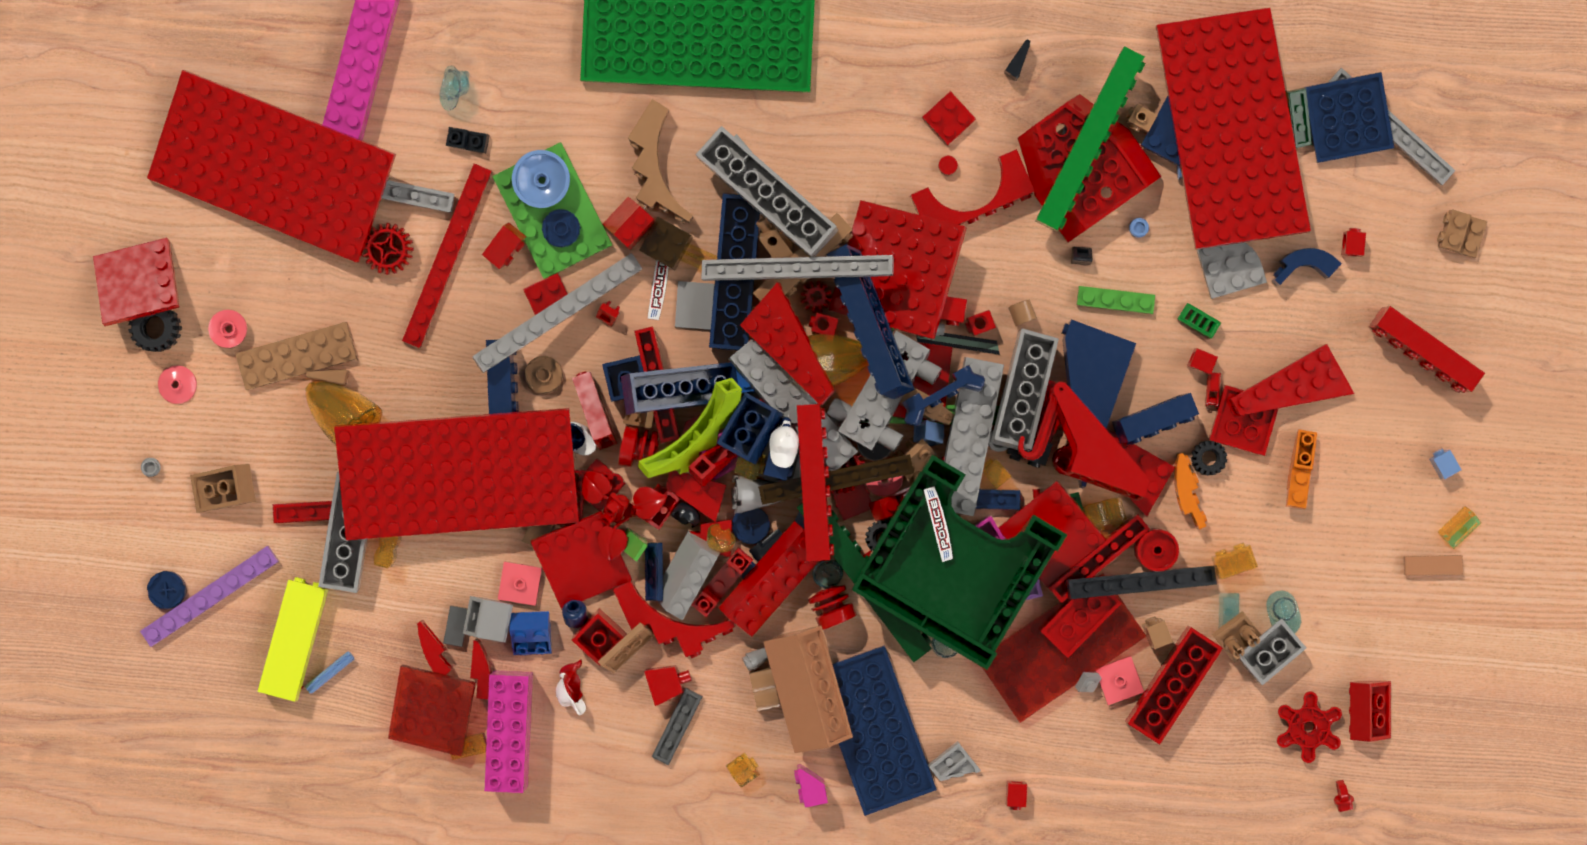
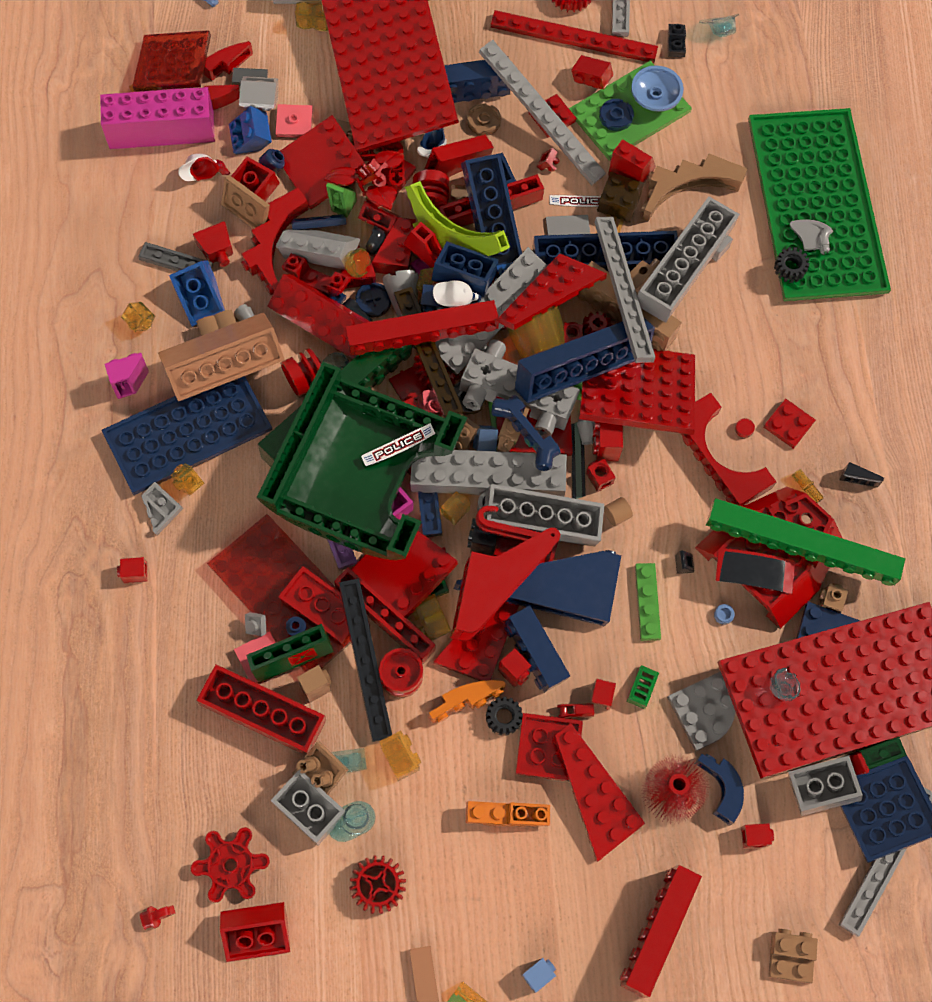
camera: 75 degrees right, 20 degrees down
none -> blue slope [169,260,225,327]
none -> clear yellow brick [170,463,205,496]
none -> dark green brick [246,624,334,683]
none -> dark blue plate [286,617,306,636]
none -> red gear [349,855,406,914]
none -> red brick [498,648,531,688]
none -> red piece [642,754,710,824]
none -> black sticker [715,548,795,594]
none -> clear light blue hair [770,668,801,701]
none -> black tyre [774,247,810,283]
none -> light grey arm [789,220,833,254]
none -> light grey brick [789,756,863,816]
none -> clear yellow axle [792,469,824,503]
none -> red slope [848,751,870,775]

